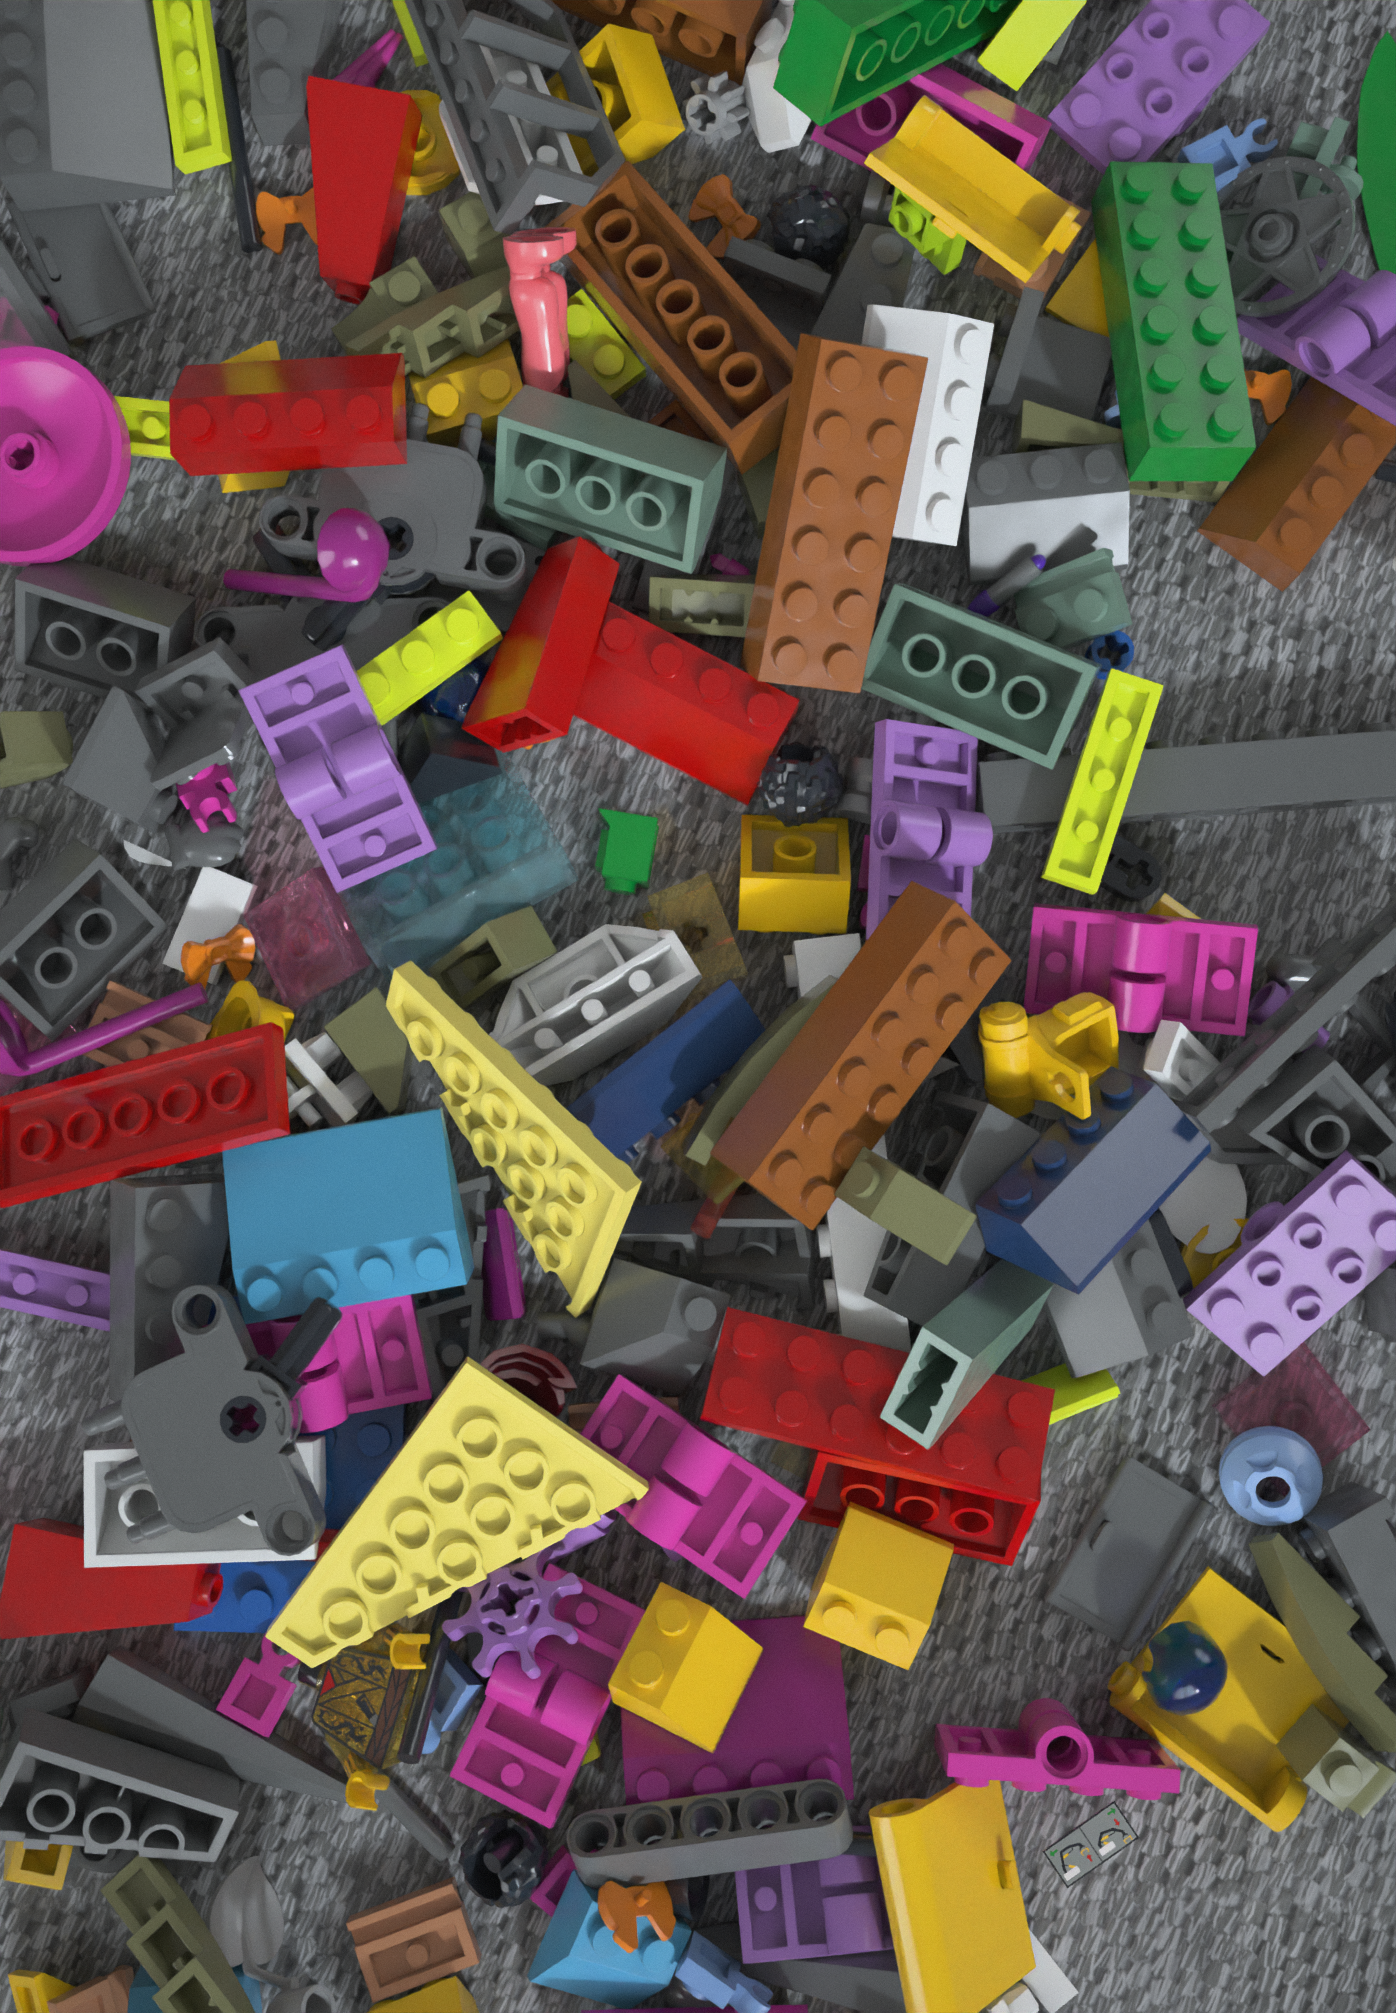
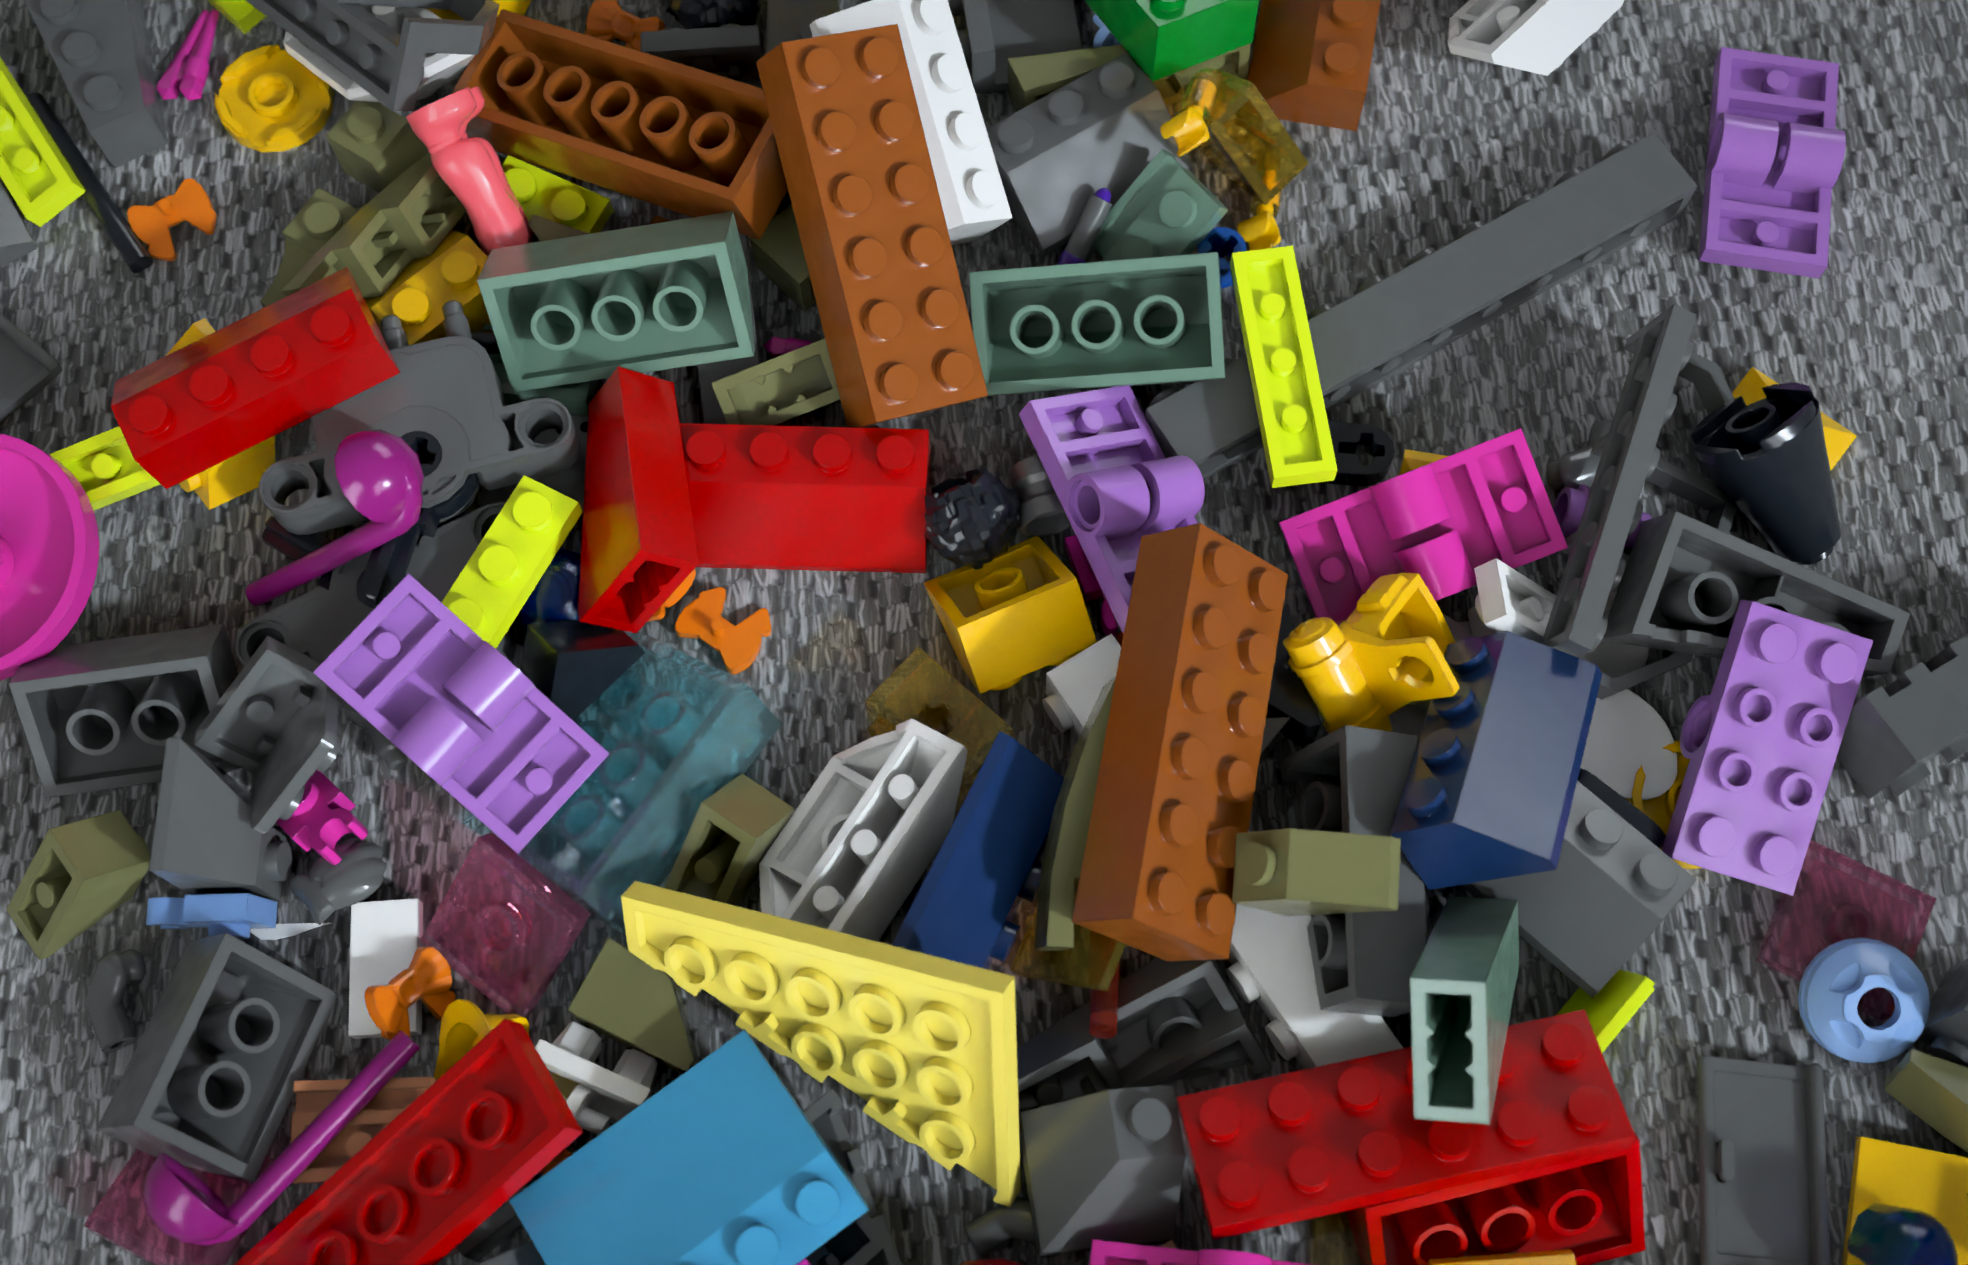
camera: 25 degrees left, 15 degrees down
red slope [306,76,423,305] -> none
magenta slope [481,1207,528,1321] -> none
green window [595,808,659,895] -> none
none -> medium blue plate [146,893,278,941]
none -> orange piece [675,587,772,675]
none -> clear yellow torso [1160,68,1309,251]

